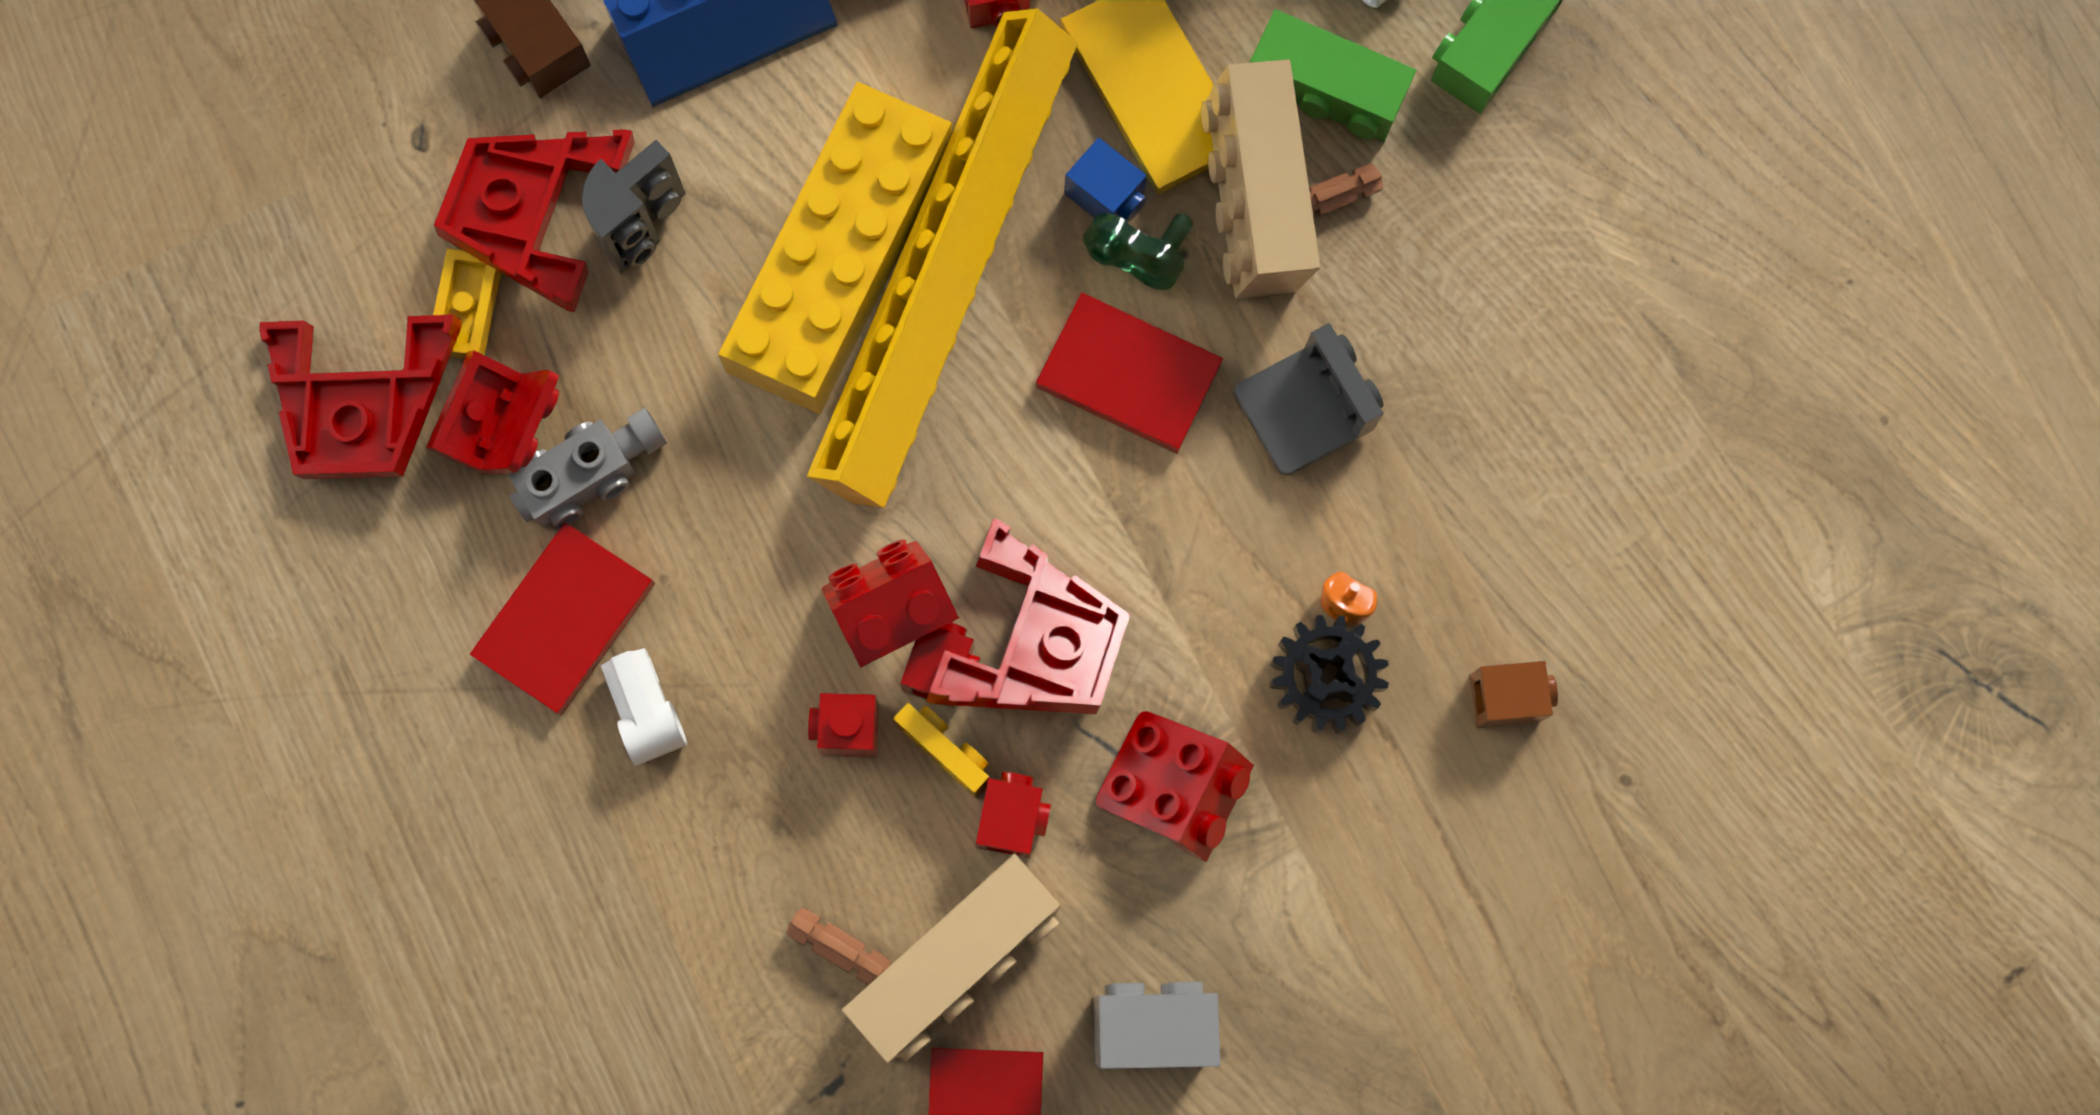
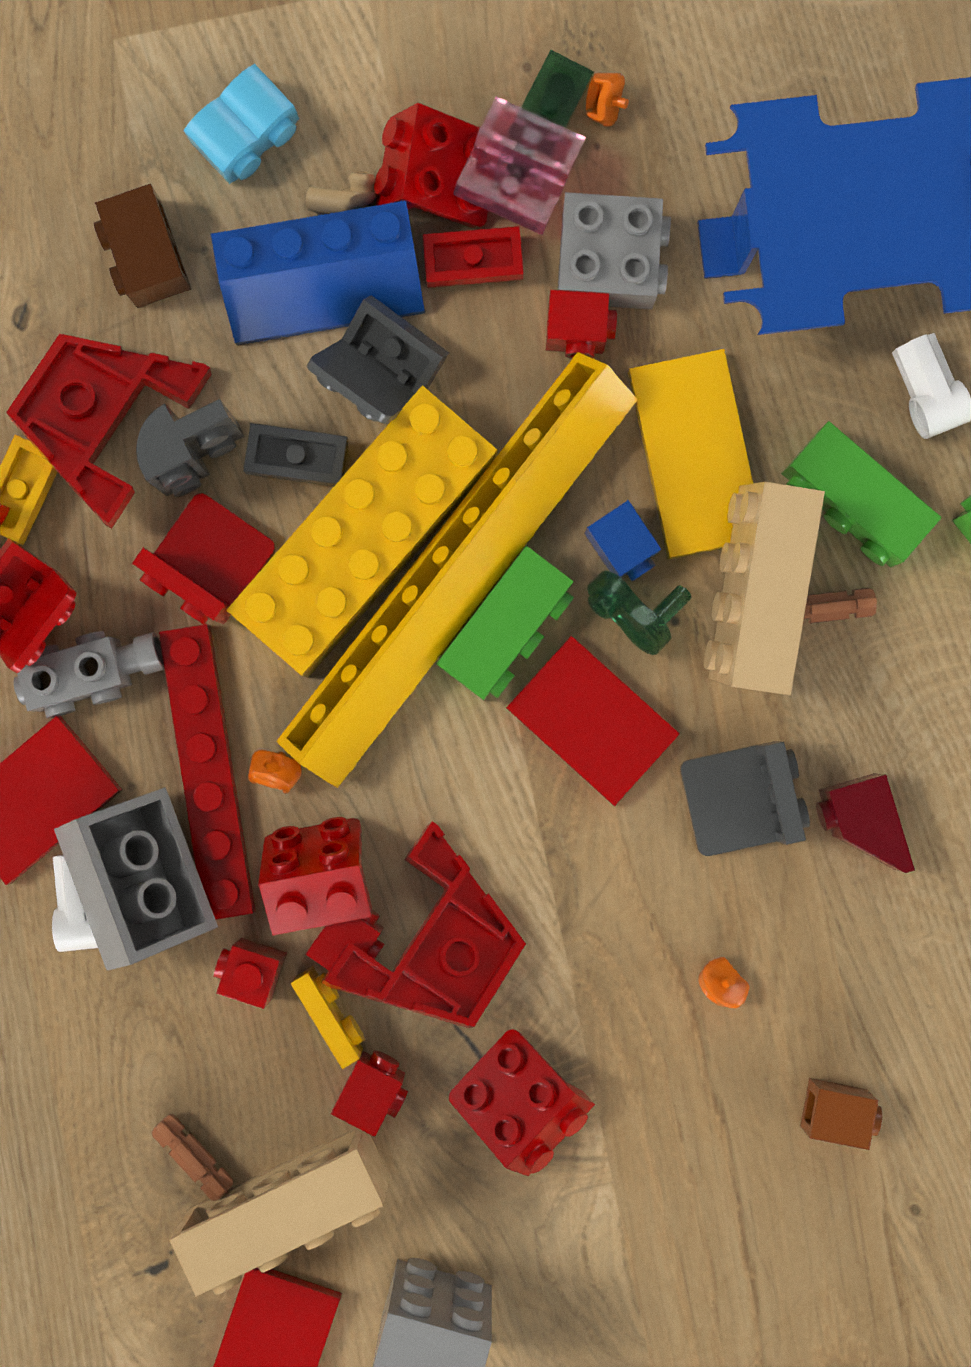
camera: 25 degrees right, 10 degrees up
black gear [1270,615,1389,734] -> none
none -> light grey brick [54,787,218,971]
none -> red bracket [132,493,276,625]
none -> red plate [159,624,256,920]
none -> dark grey plate [243,423,349,487]
none -> orange piece [248,749,302,794]
none -> dark grey bracket [307,295,449,424]
none -> bright green brick [436,545,574,701]
none -> dark red slope [816,773,915,873]

